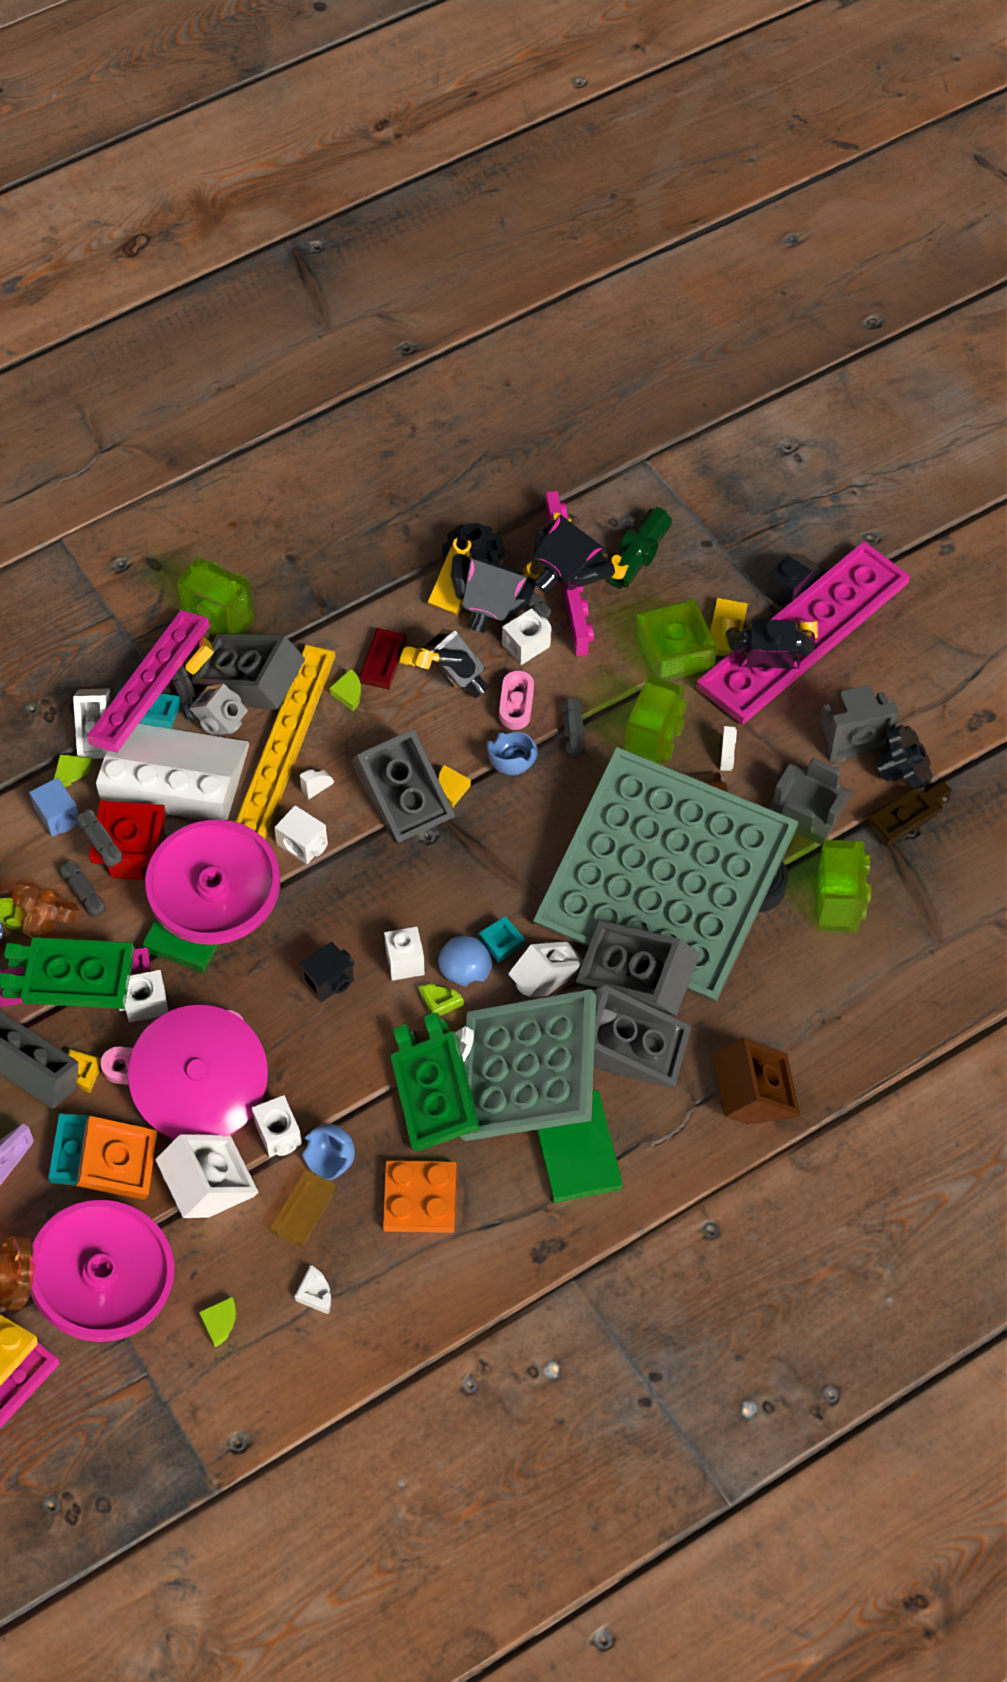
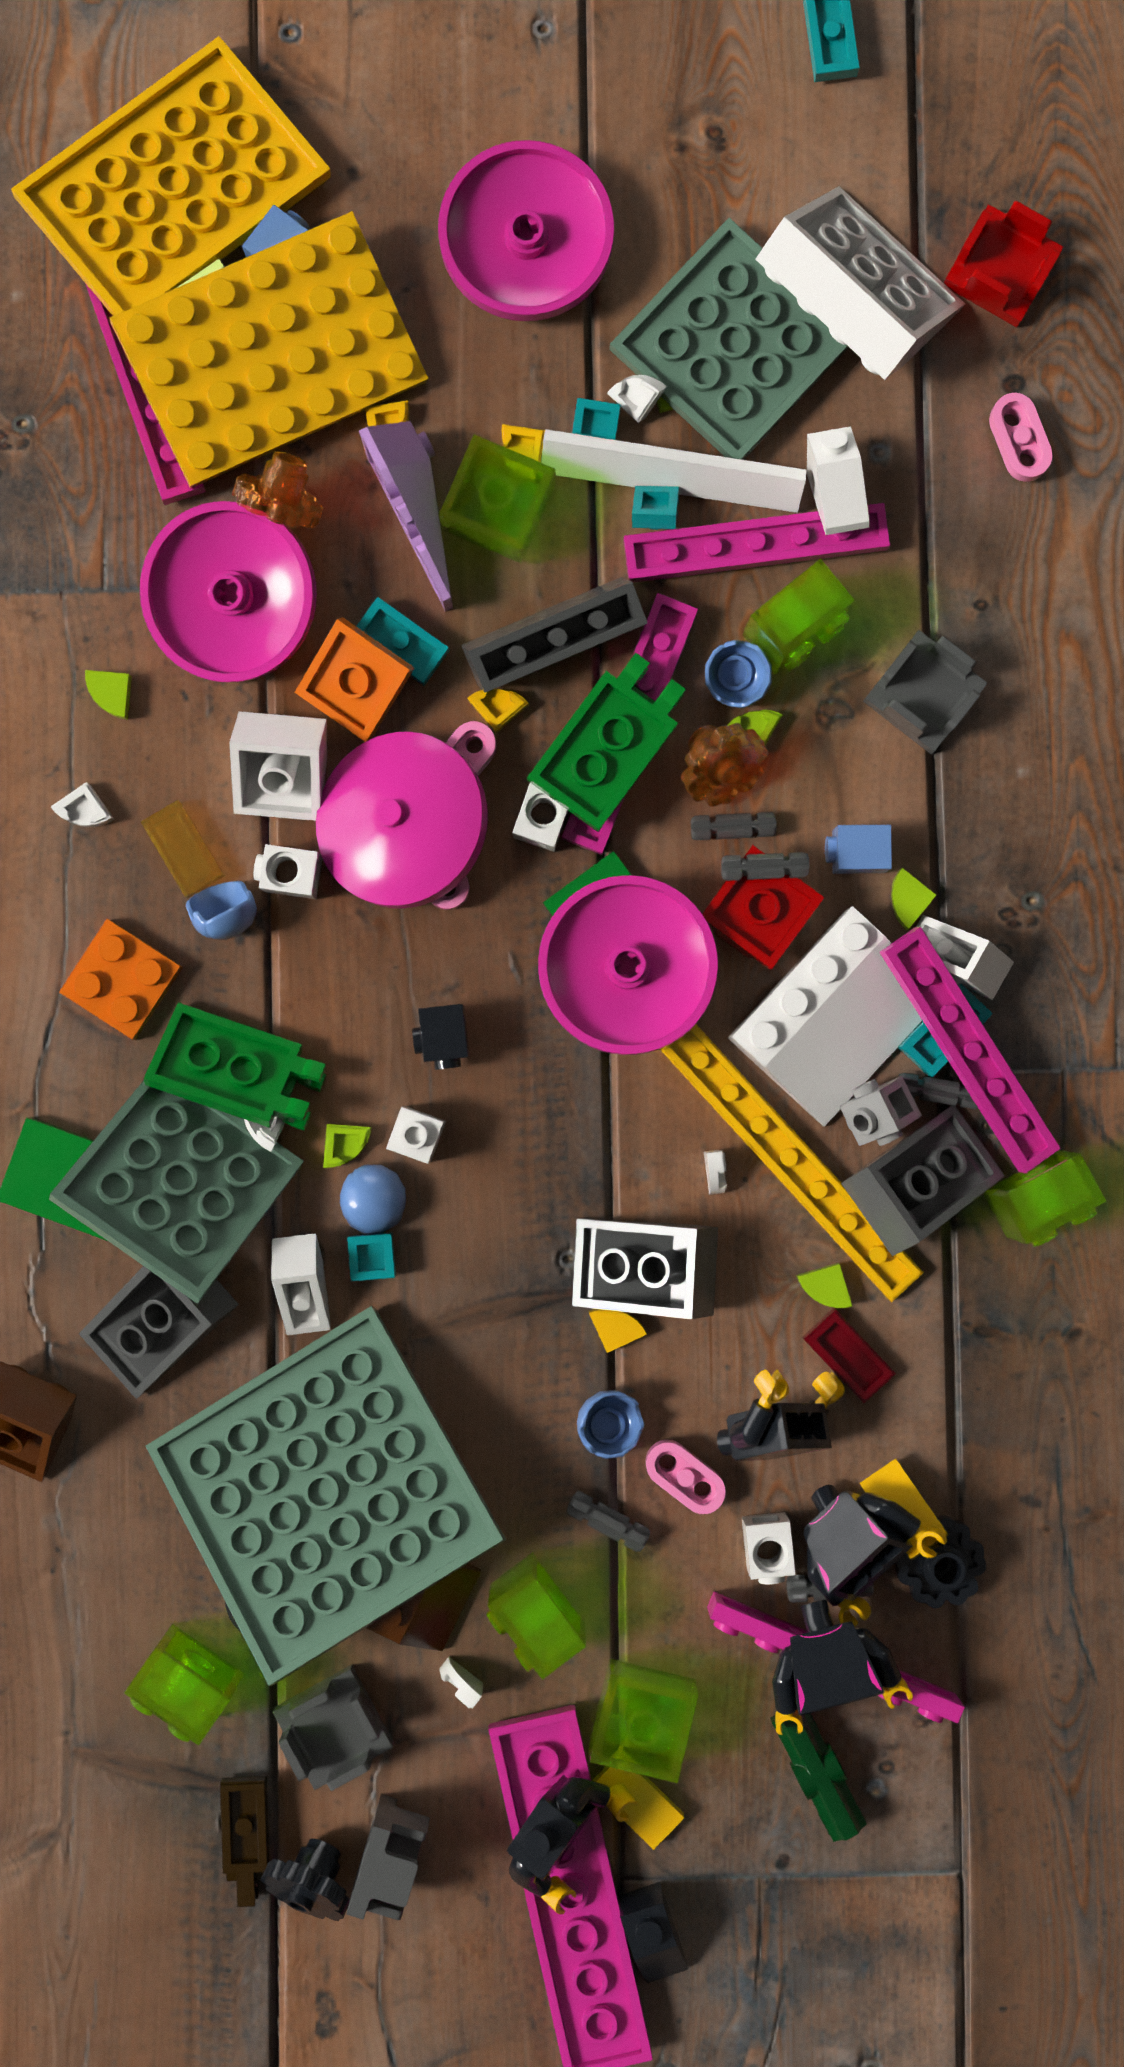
camera: 115 degrees right, 30 degrees up
yellow tile [185,637,214,675] -> none
white brick [274,806,328,864] -> none
dark grey slope [576,920,700,1016] -> none

